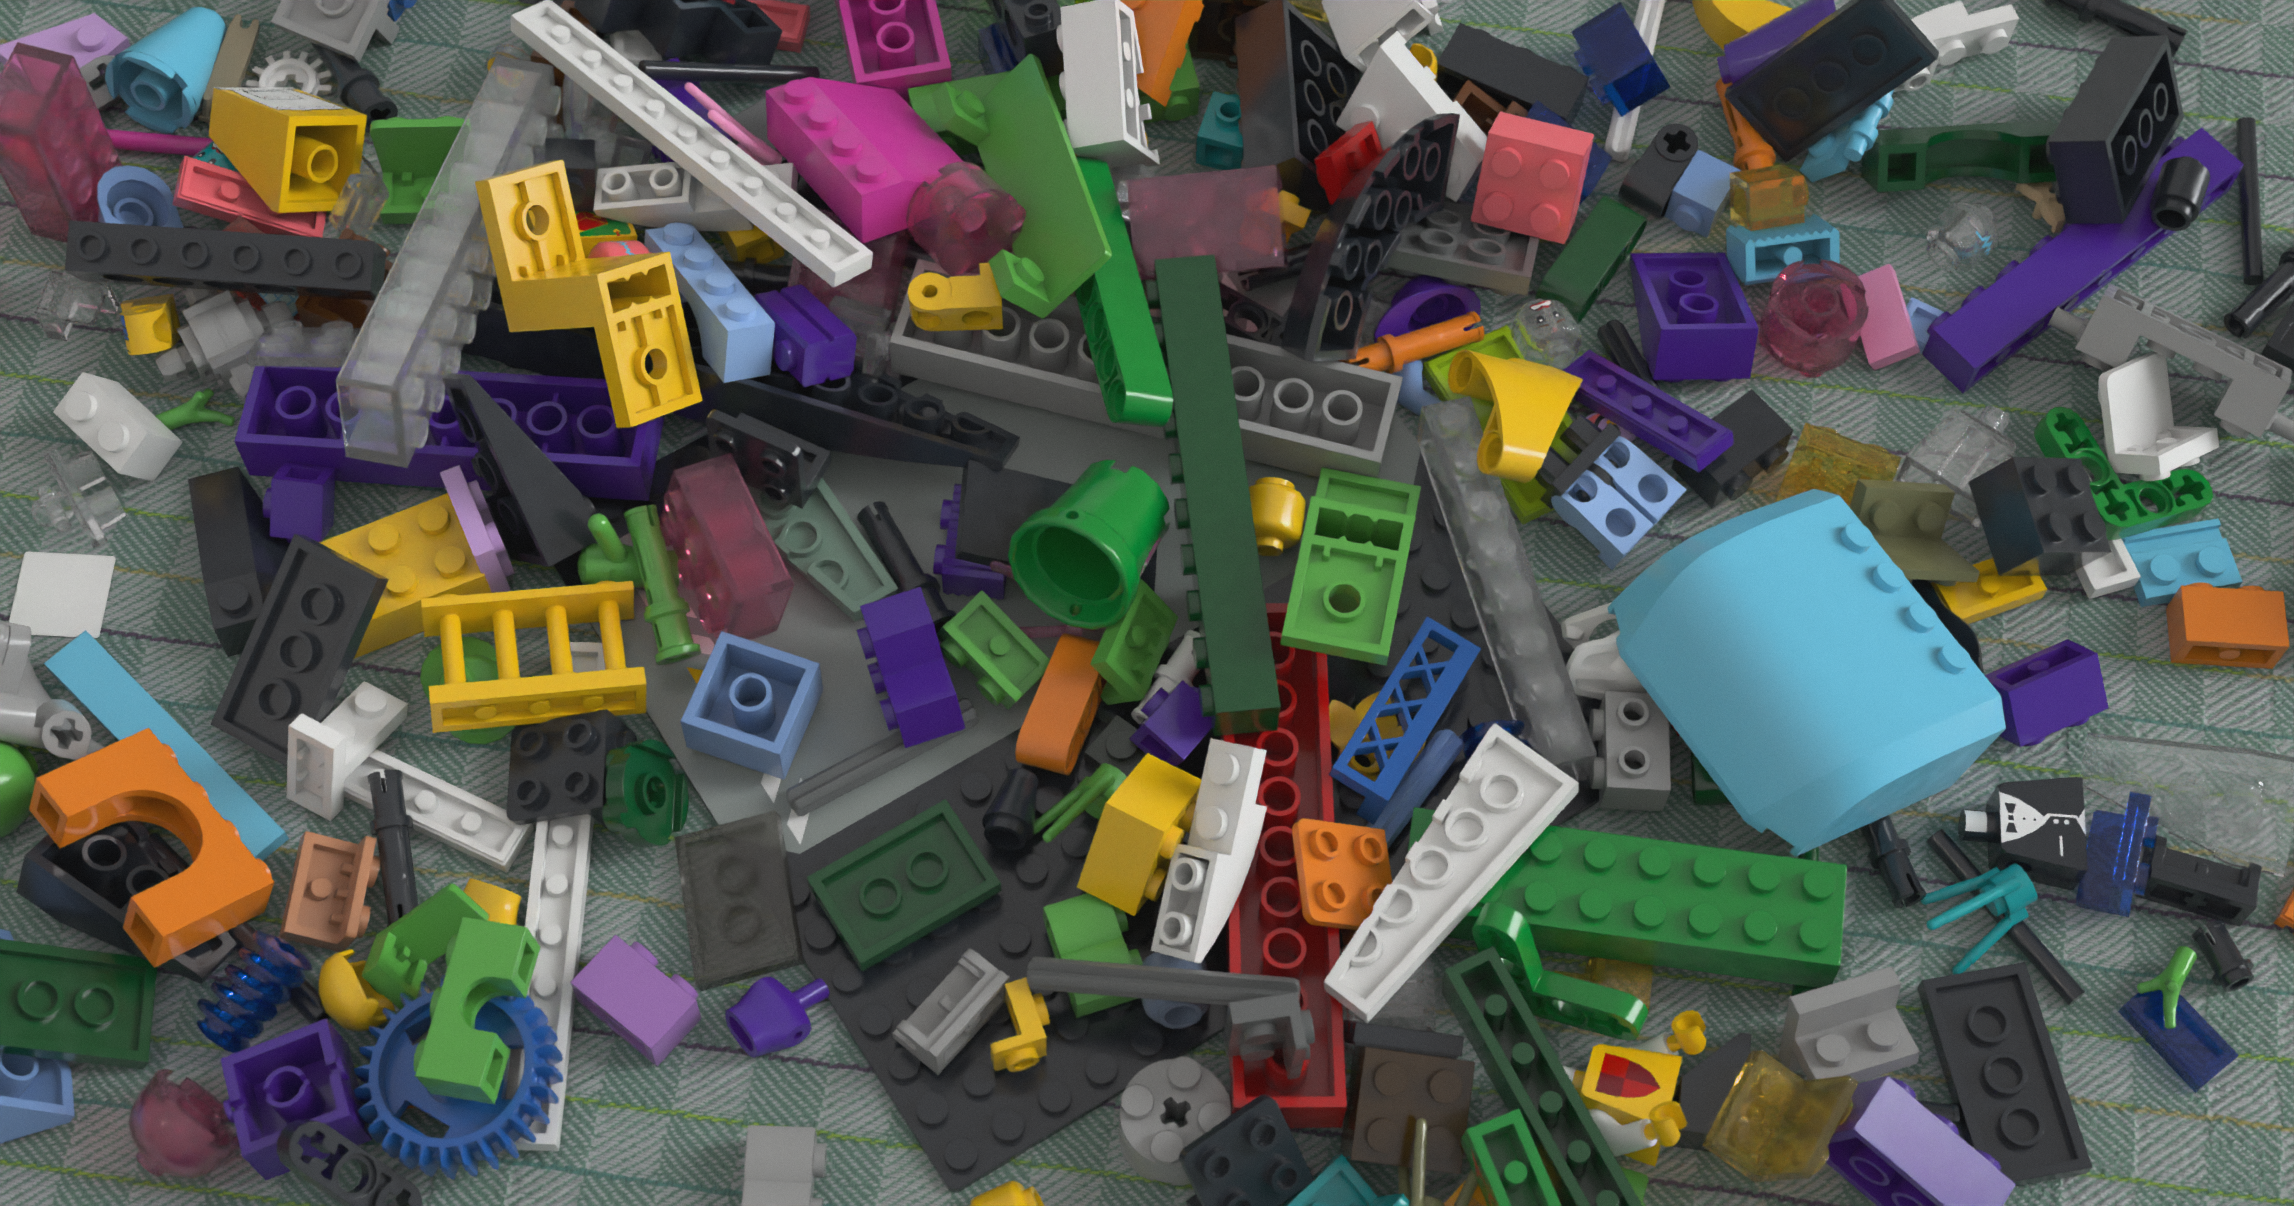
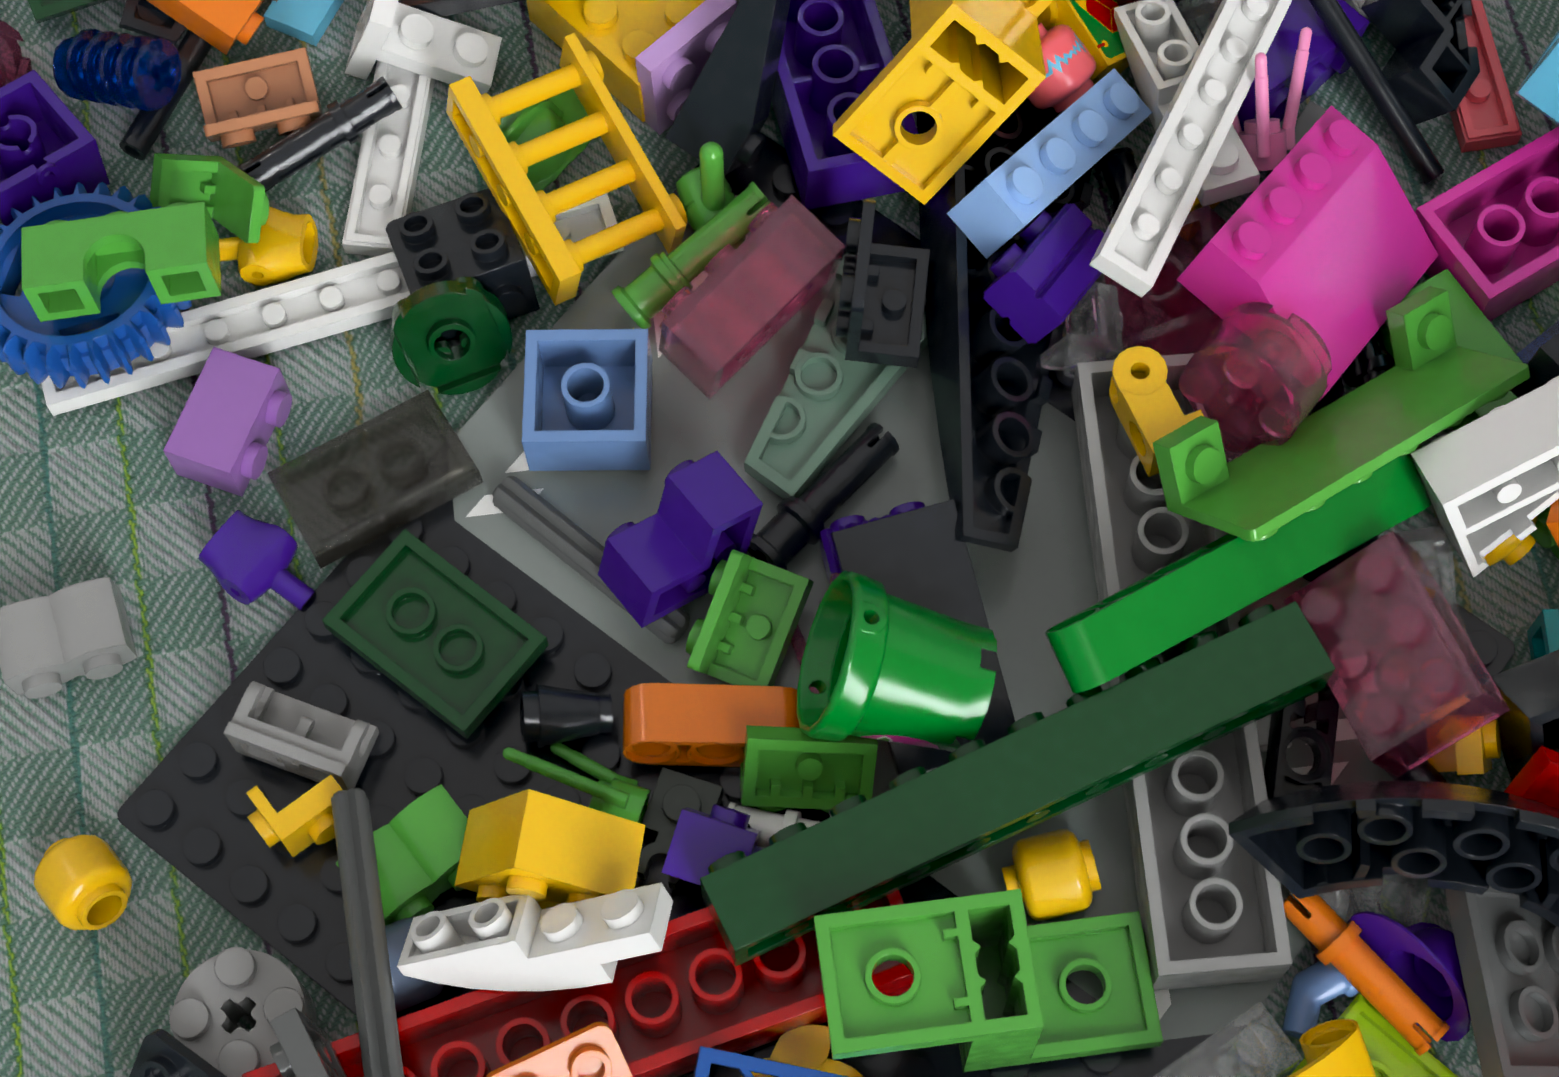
camera: 75 degrees right, 5 degrees up
yellow hair [319,949,396,1031] -> none

